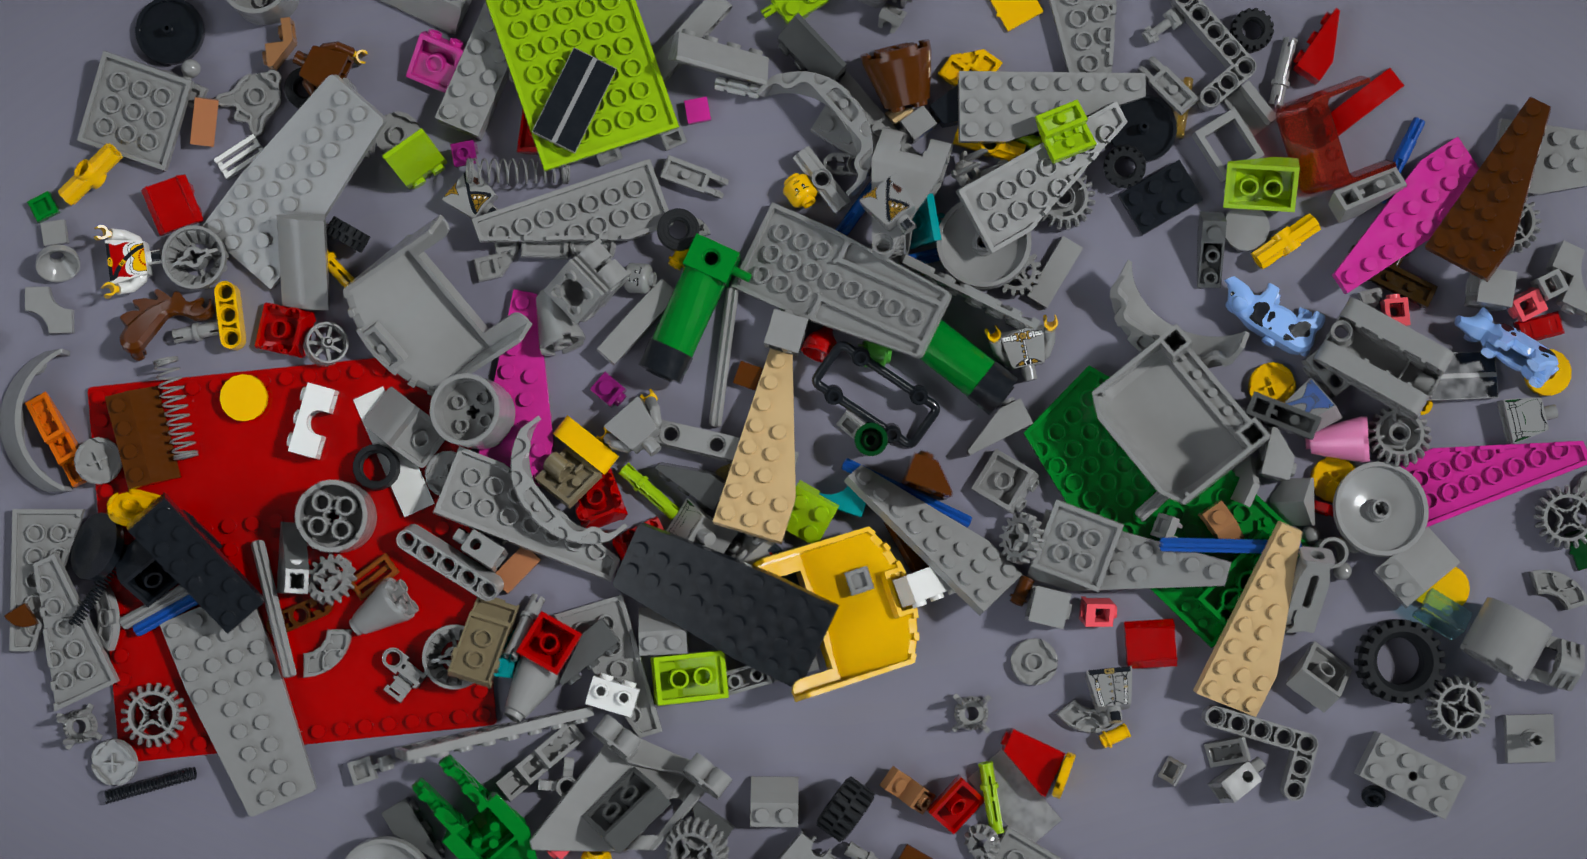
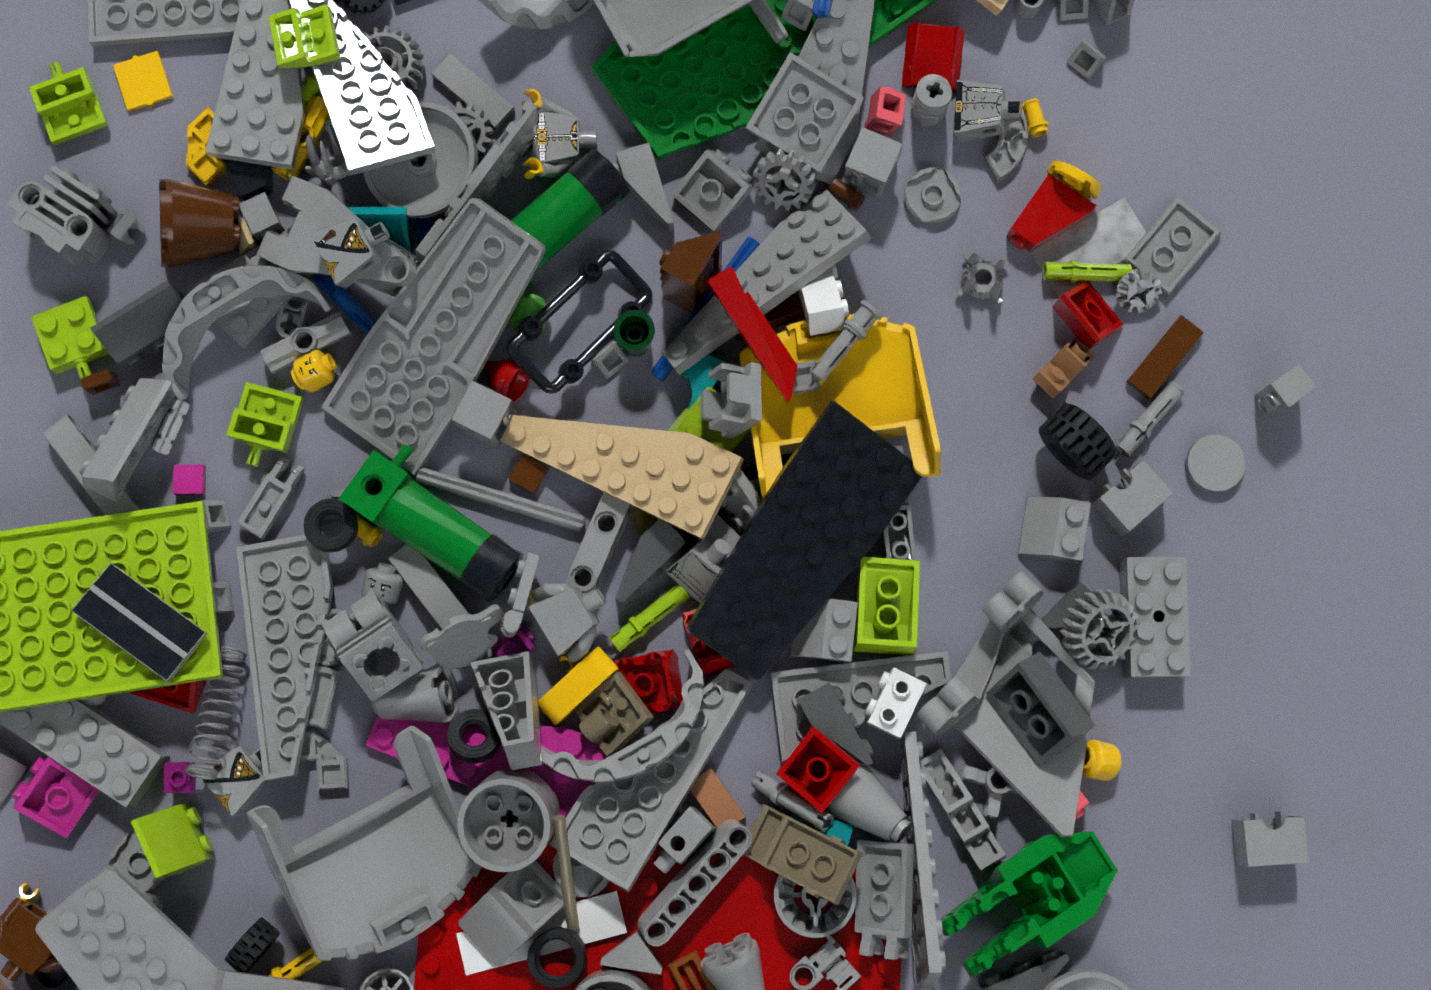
camera: 85 degrees left, 5 degrees down
none -> reddish brown tile [80,369,120,395]
none -> lime plate [226,382,304,467]
none -> light grey tile [420,604,504,669]
none -> black tyre [447,709,501,764]
none -> light grey wedge [470,651,542,770]
none -> light grey hinge [500,552,539,638]
none -> dark tan bar [553,815,579,931]
none -> light grey slope [600,930,663,975]
none -> light grey panel [701,362,762,439]
none -> red wedge [707,266,798,404]
none -> light grey pin [809,300,883,383]
none -> light grey tile [855,839,914,960]
none -> light grey piece [911,74,952,127]

